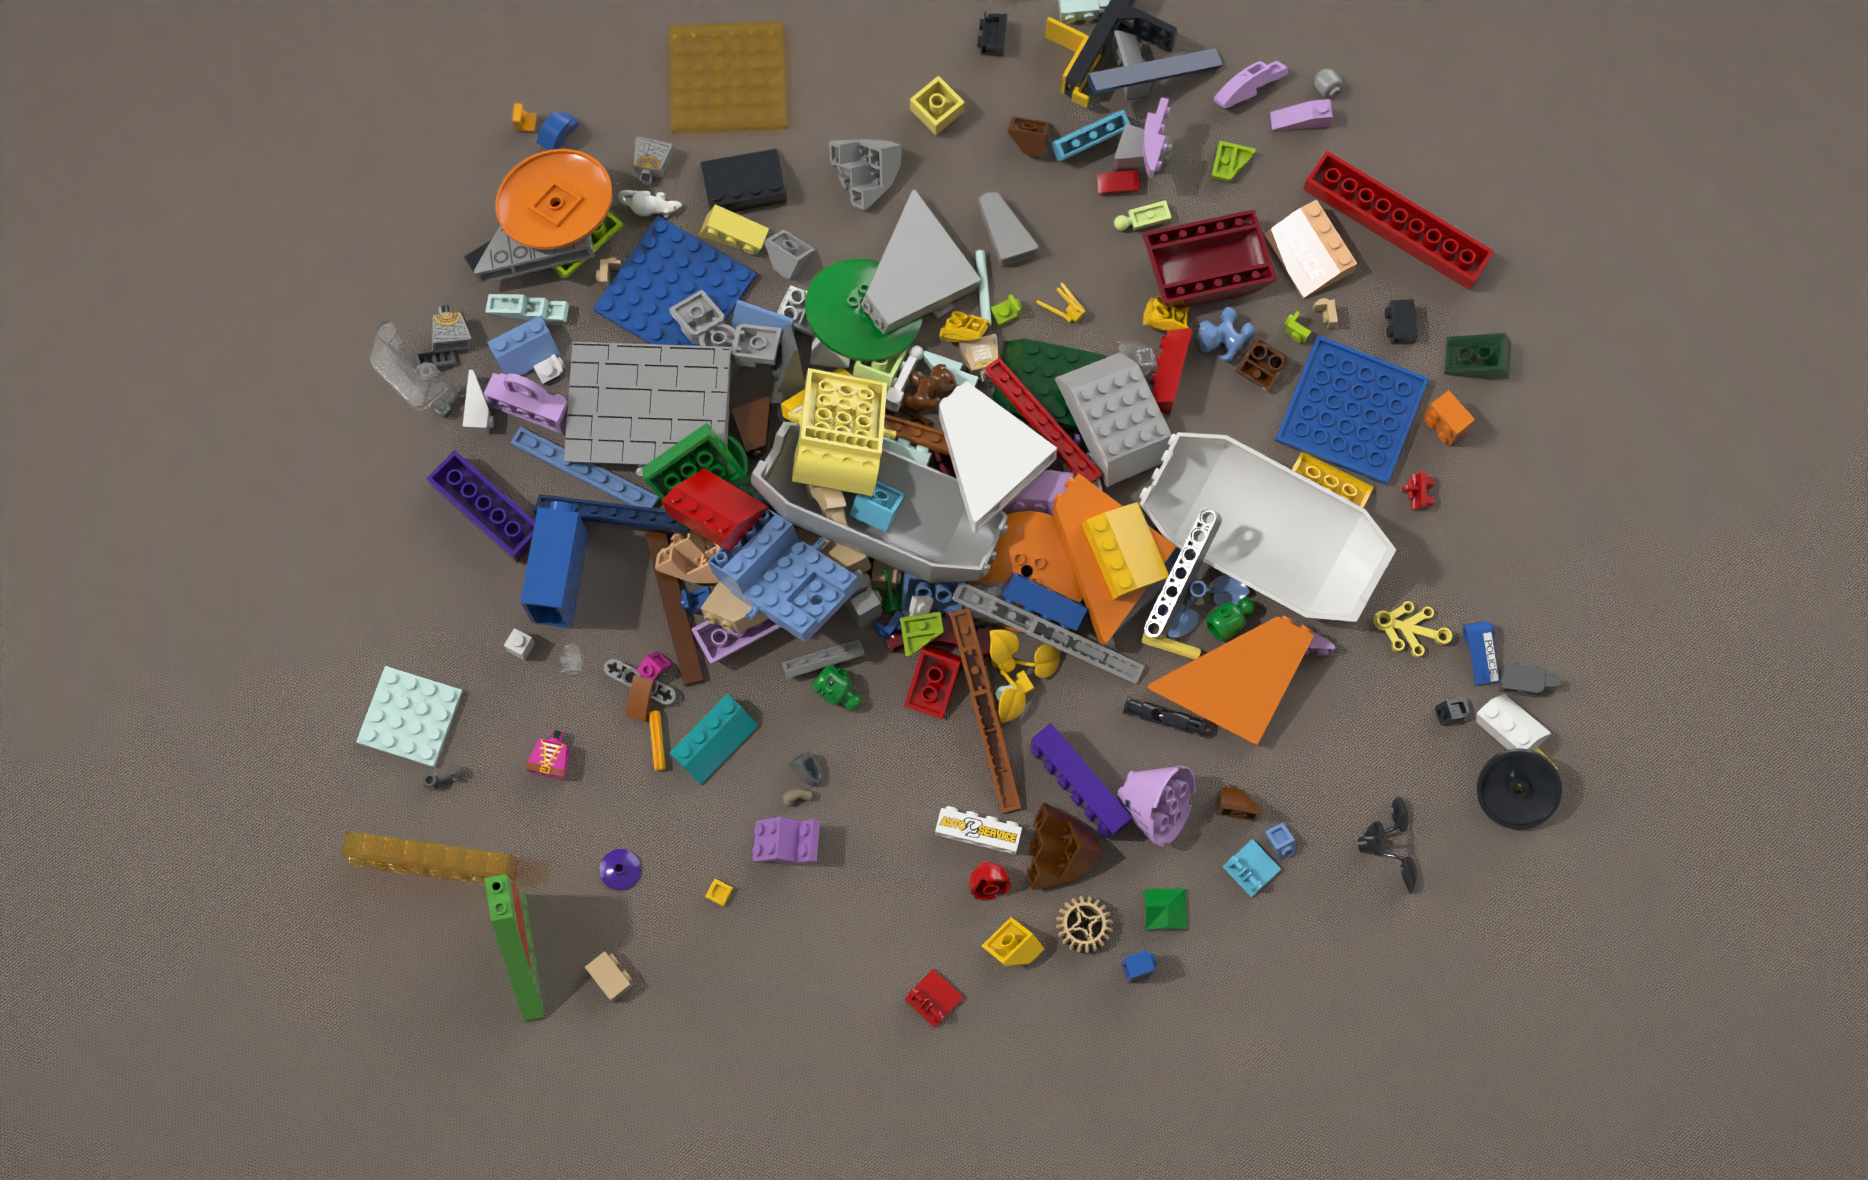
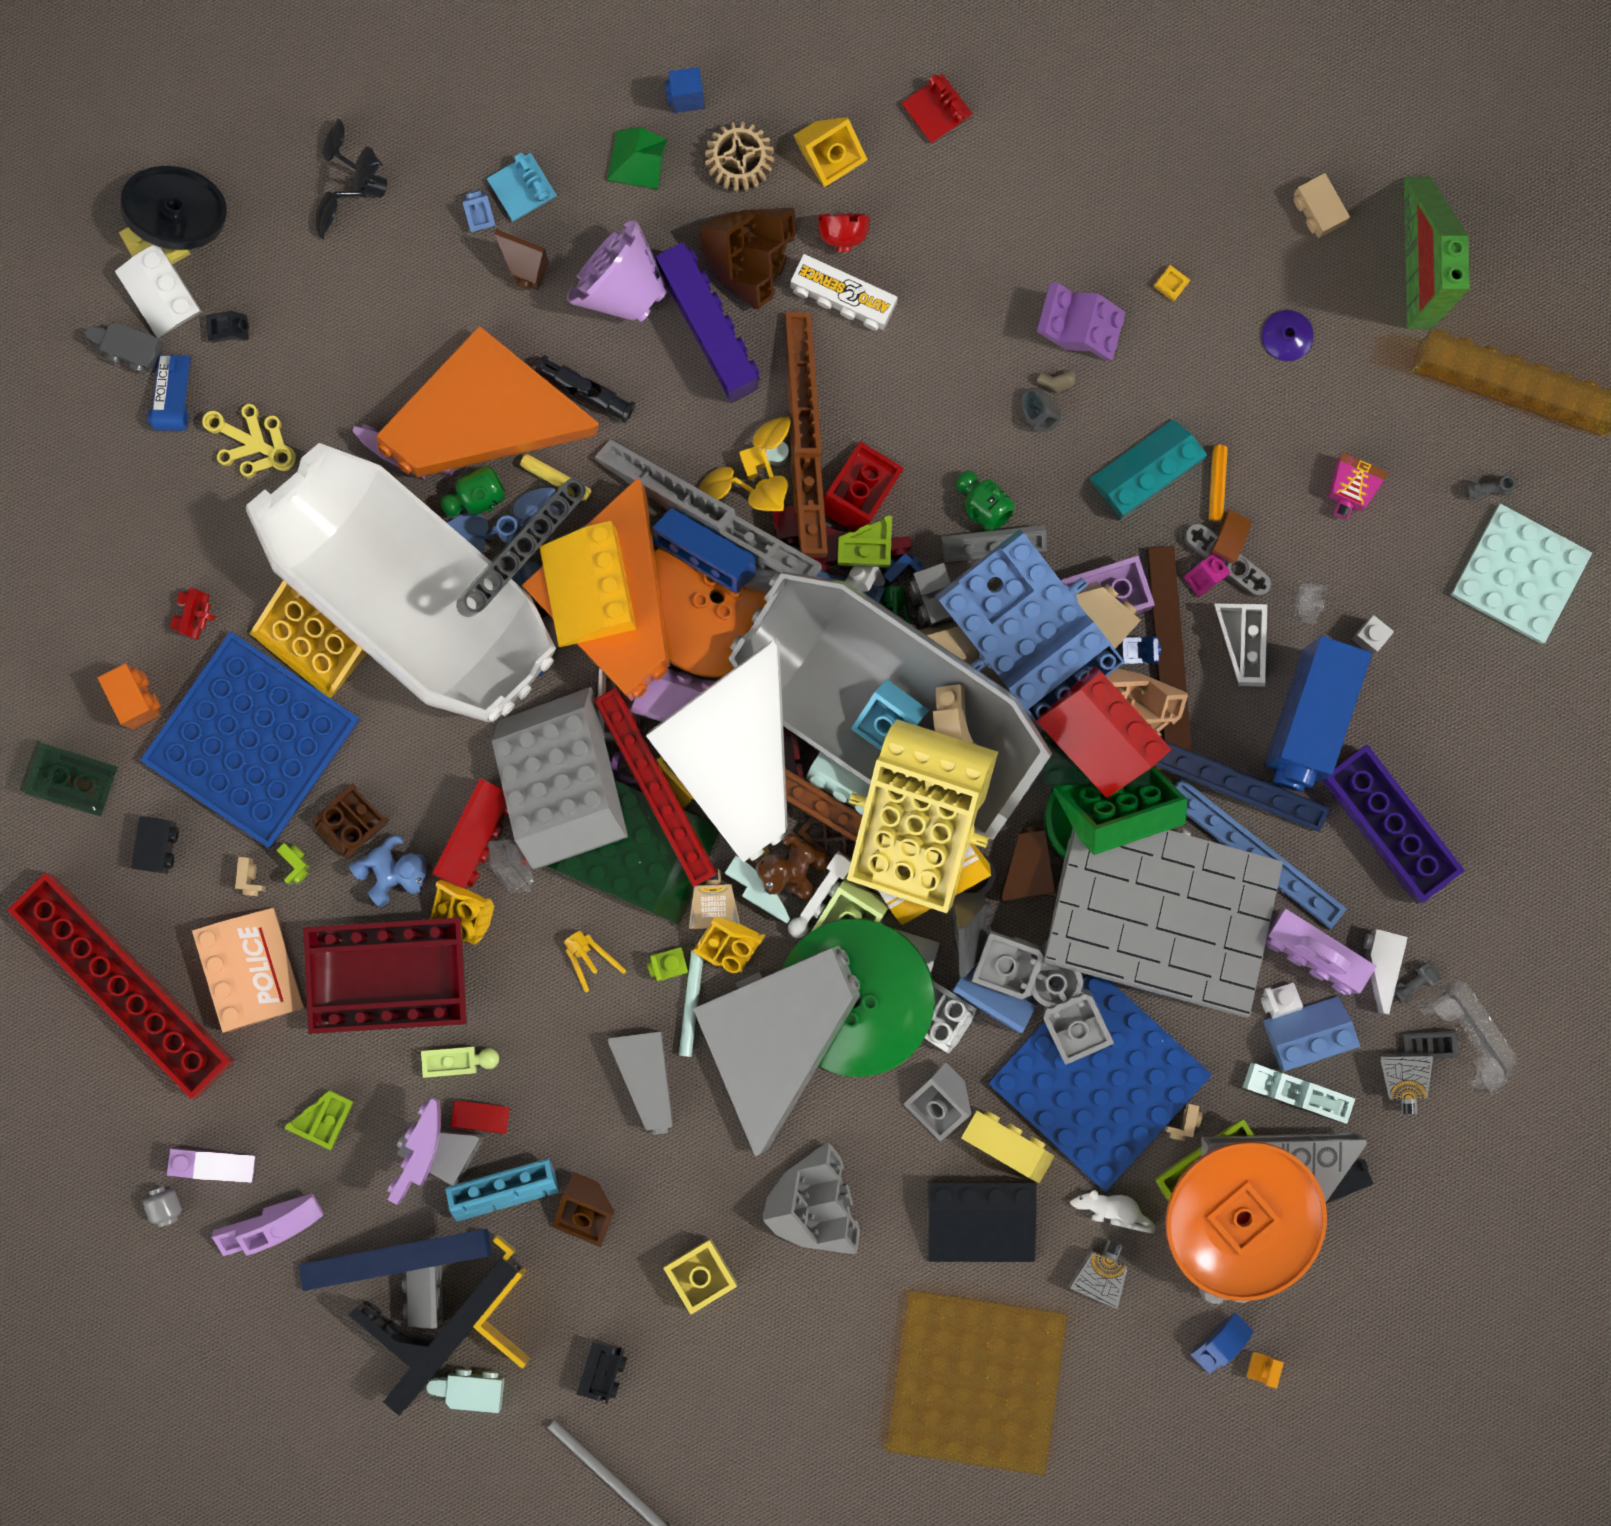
camera: 170 degrees left, 10 degrees up
none -> white wedge [1214,603,1267,687]

